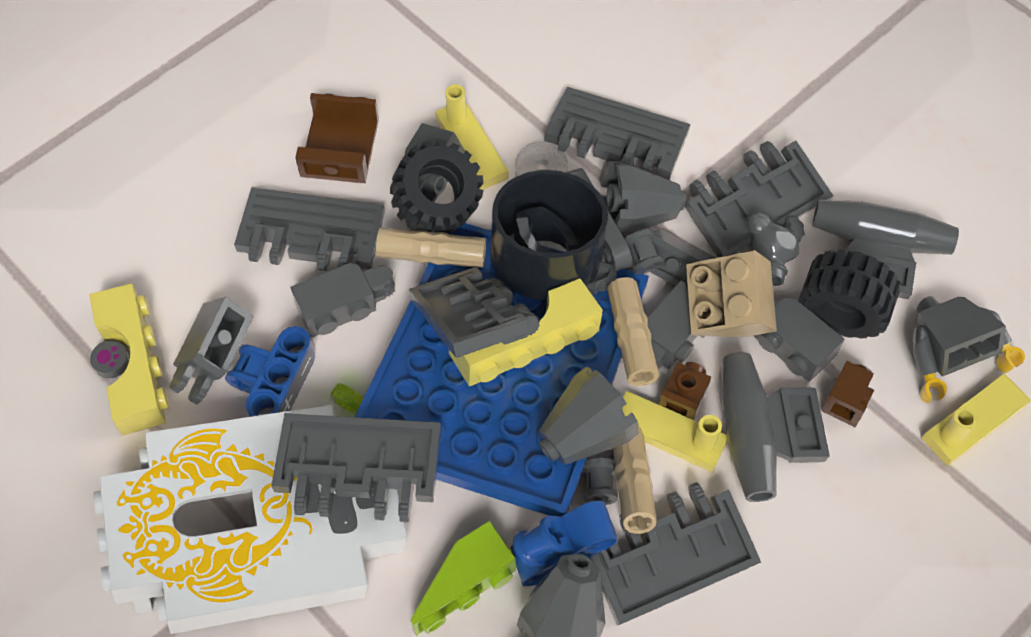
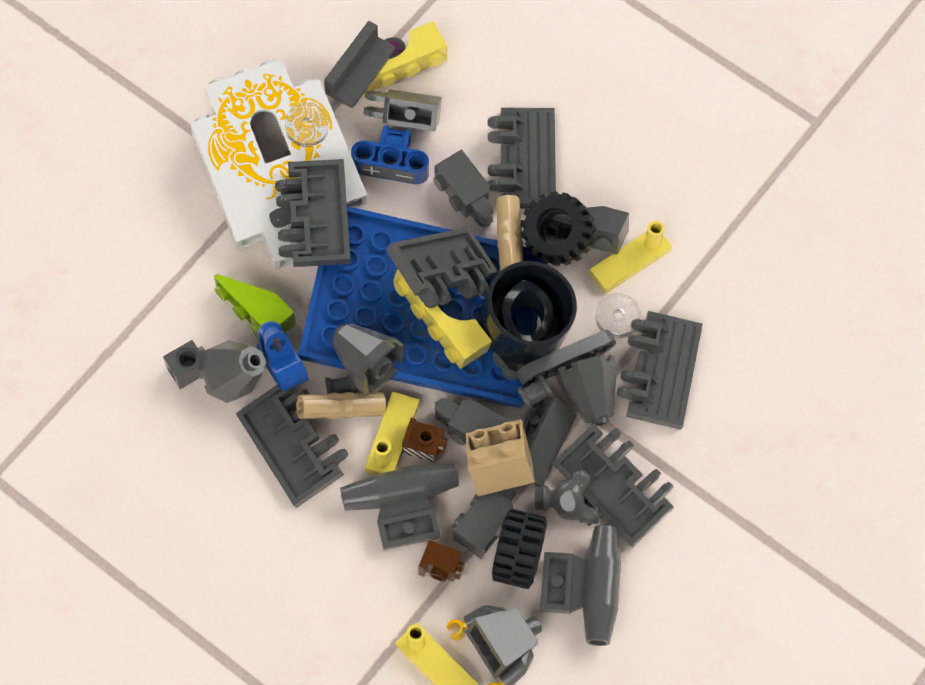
camera: 80 degrees right, 5 degrees up
reddish brown panel [295,93,379,184] -> none
clear neon green tile [330,383,364,415] -> none
tan axle [607,277,659,386] -> none
none -> clear piece [285,102,329,147]
none -> dark grey panel [324,20,395,108]

